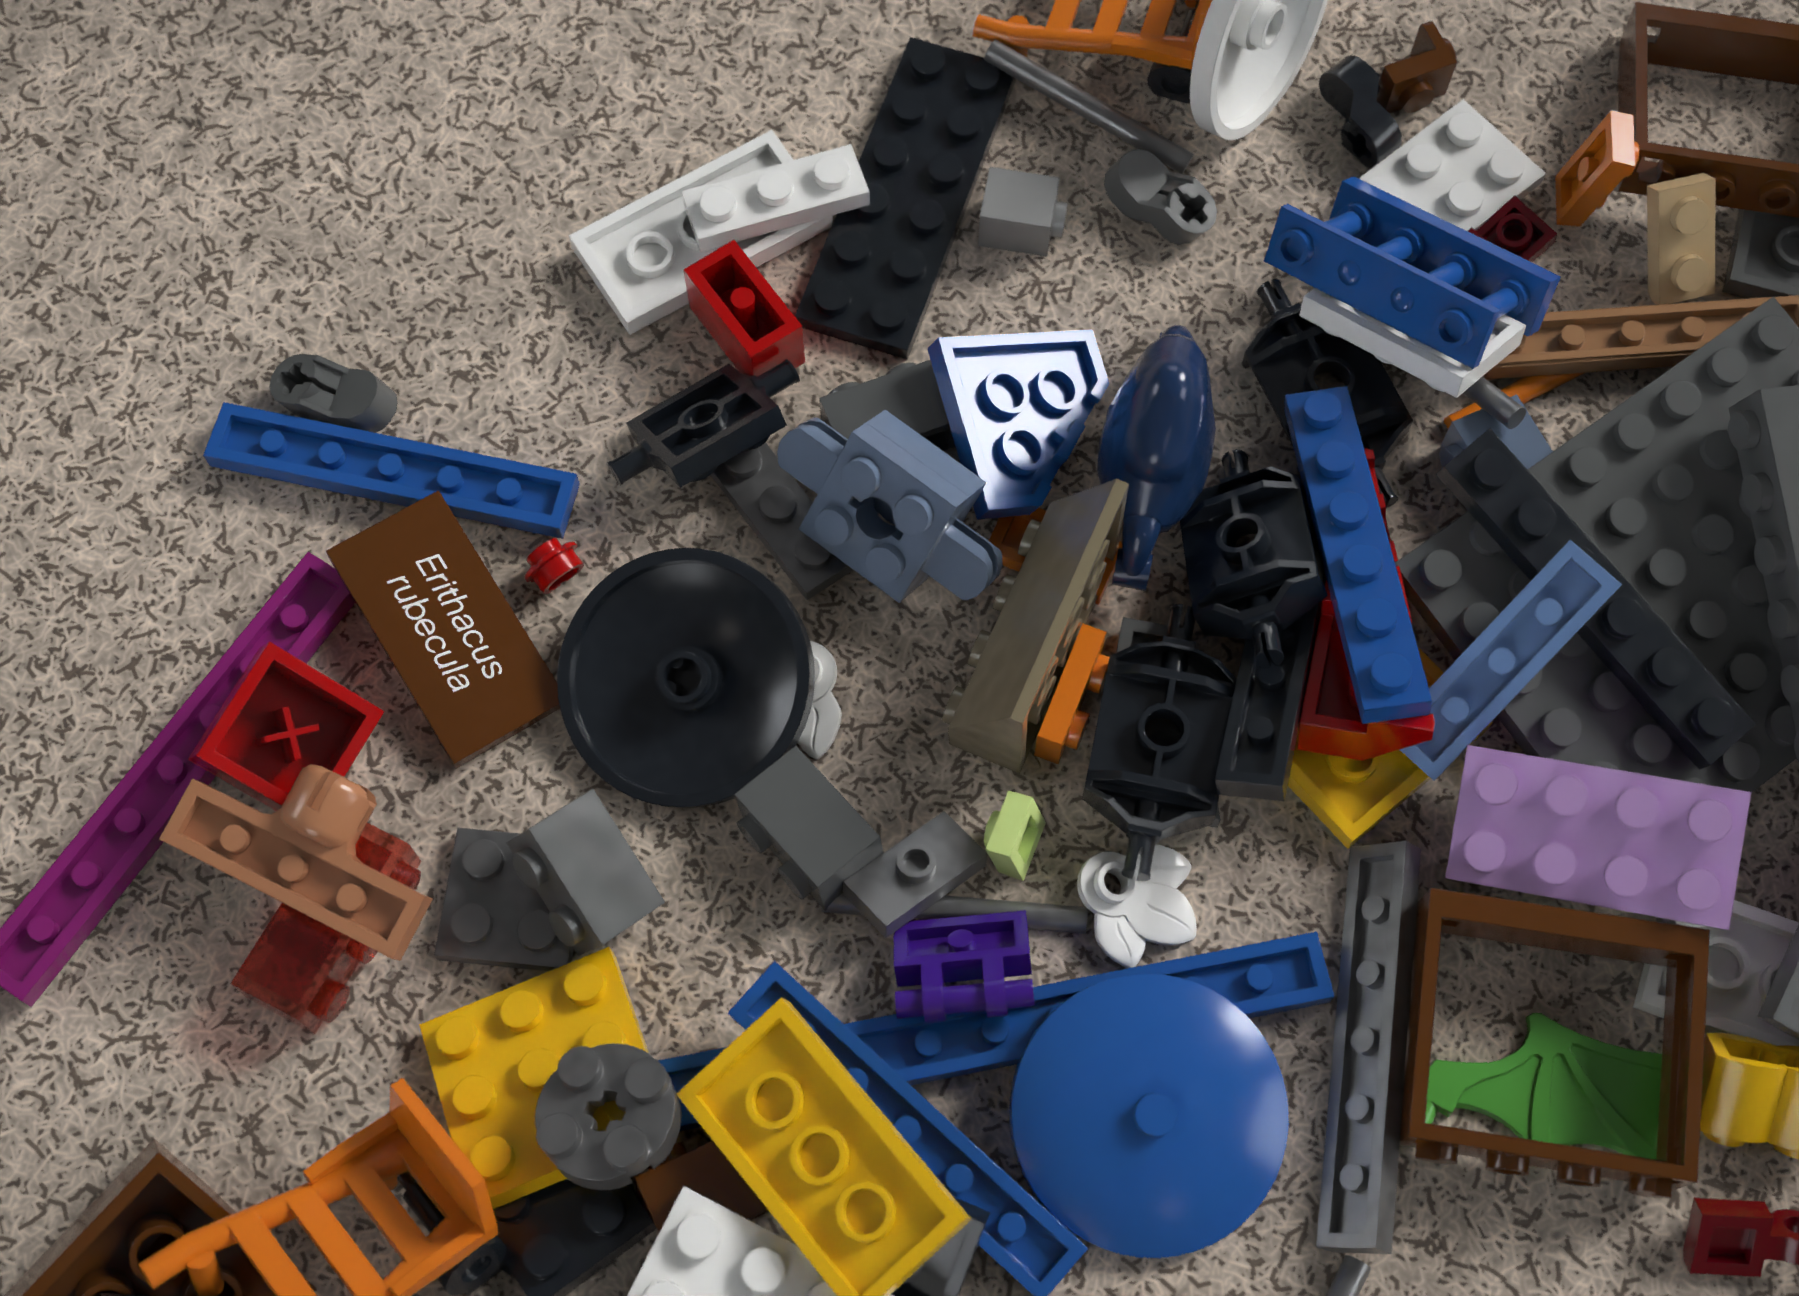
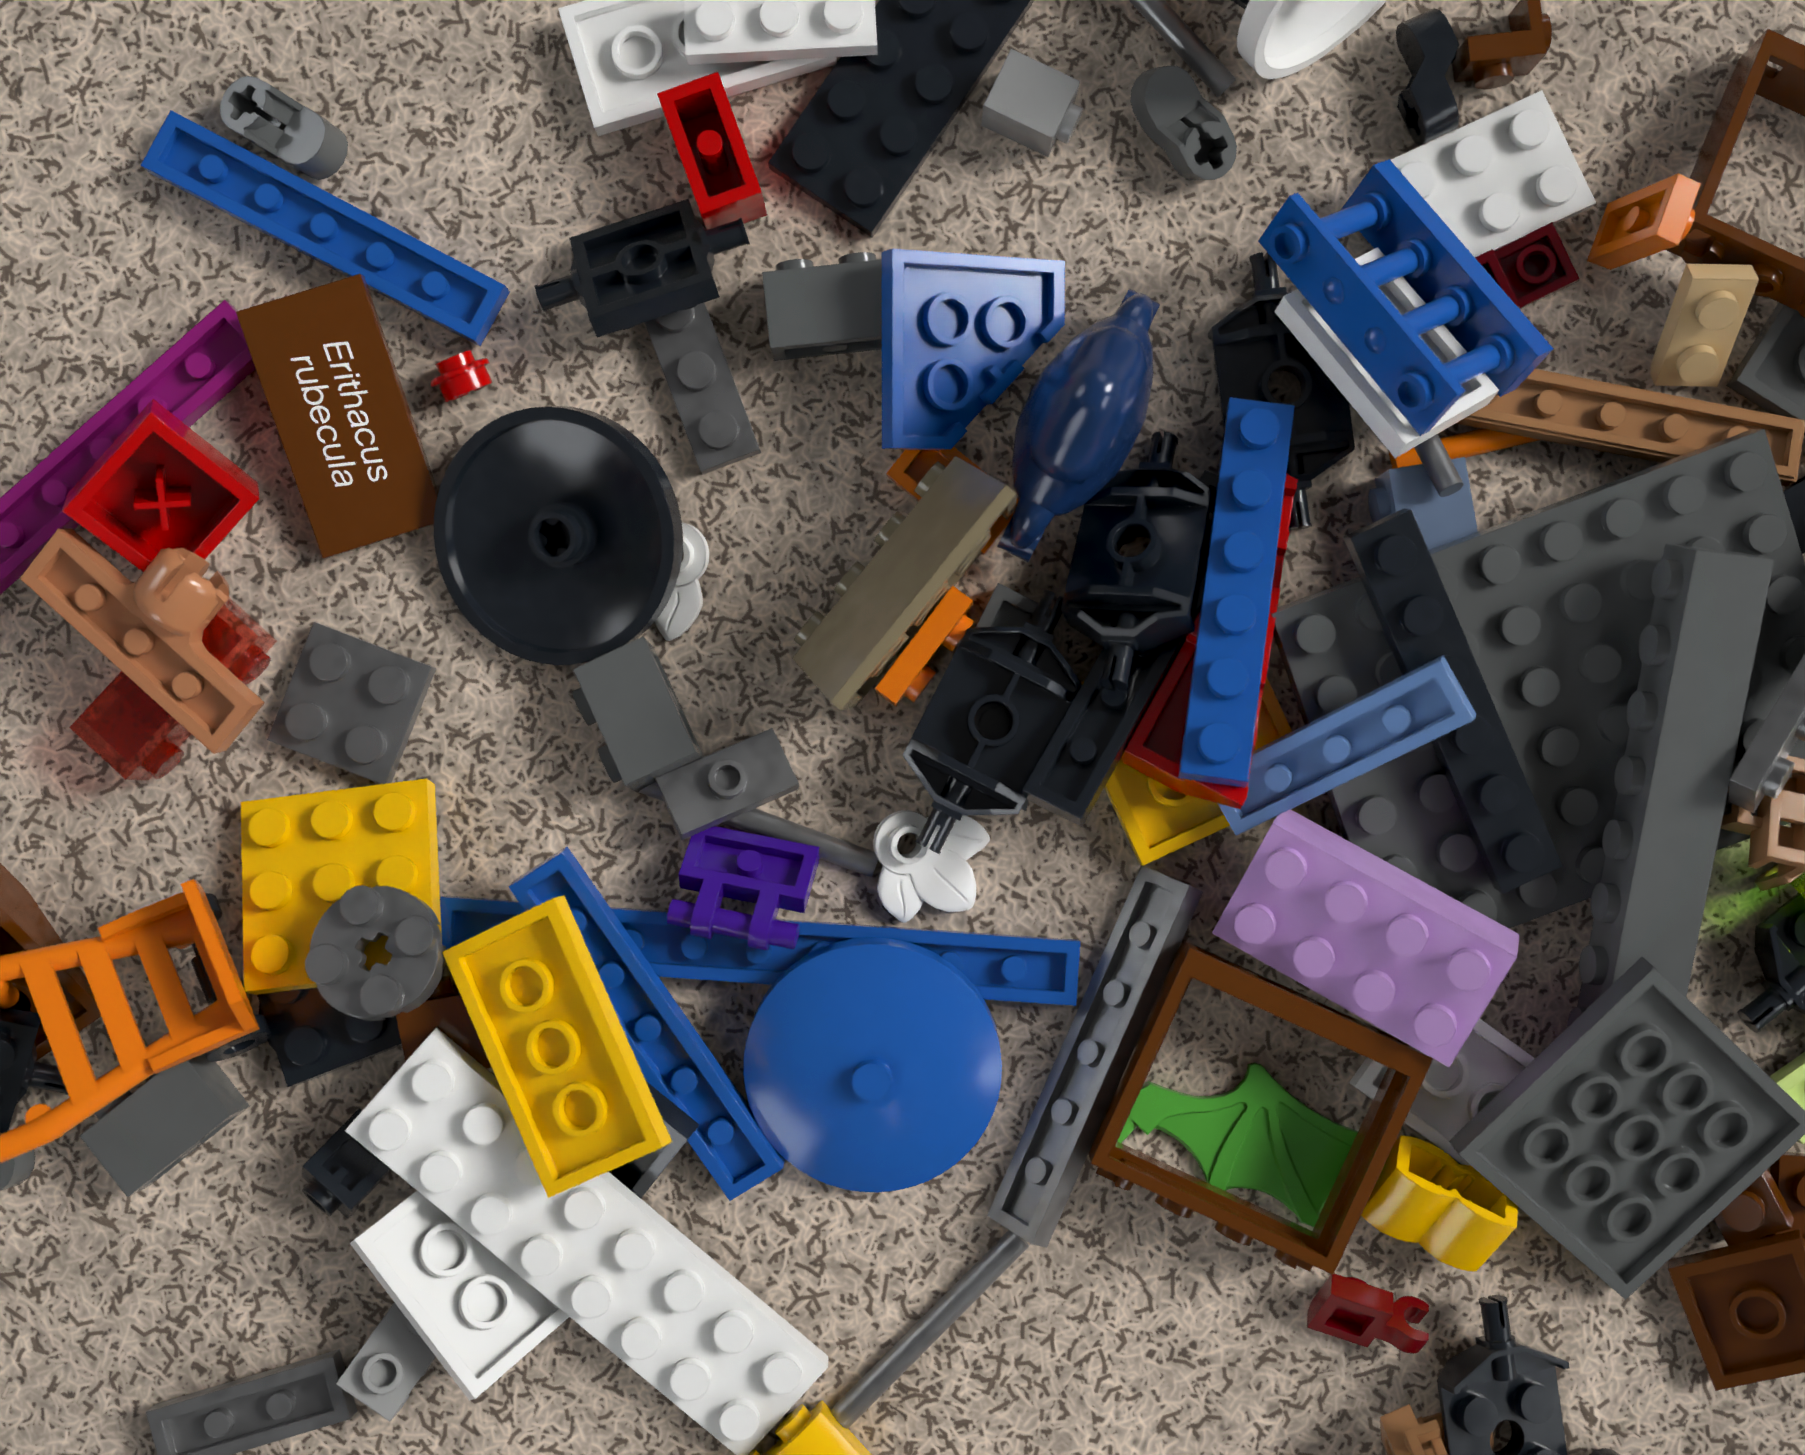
camera: 15 degrees right, 20 degrees up
dark grey brick [507,789,665,956] -> none
sand blue brick [777,410,1003,603] -> none
yellowish green plate [984,790,1046,881] -> none

